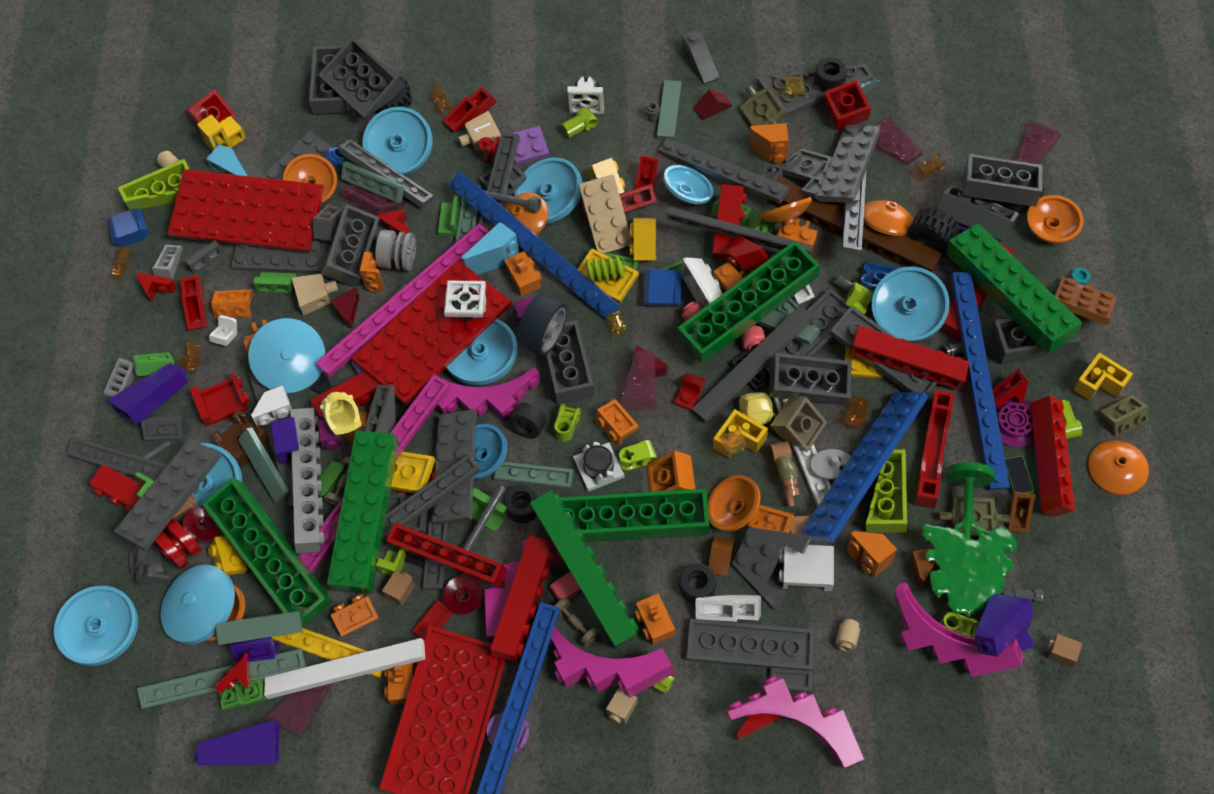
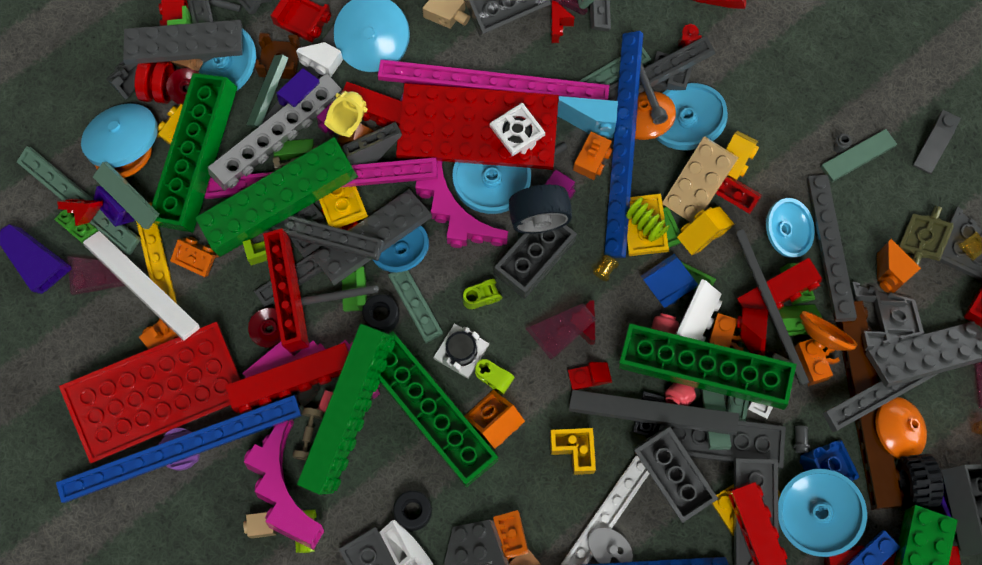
camera: 50 degrees right, 10 degrees up
medium azure dish [54,586,138,666] -> none
black tile [311,373,330,394] -> none
dark red slope [331,288,360,328] -> none
orange bracket [360,252,384,292] -> none
light grey wheel [376,230,416,271] -> none
medium nougat brick [382,571,415,606] -> none
red tile [412,600,454,640] -> none
bright green panel [438,195,460,236] -> none
tan torso [458,111,501,151] -> none
black tyre [508,402,546,439] -> none
medium lavender plate [513,126,550,165] -> none
lime piece [561,107,598,138] -> none
white piece [567,77,604,114] -> none
orange bracket [595,399,639,446] -> none
orange brick [634,593,675,645] -> none
red slope [635,155,659,189] -> none
dark red slope [694,89,732,120] -> none
orange dish [707,475,760,532] -> none
dark orange slope [709,536,734,577] -> none
clear yellow plate [721,430,747,456] -> none
light yellow helmet [739,392,775,425] -> none
dark tan slope [770,396,827,452] -> none
nougat piece [770,441,800,507] -> none
clear orange bracket [844,396,871,429] -> none
lime panel [845,282,874,314] -> none

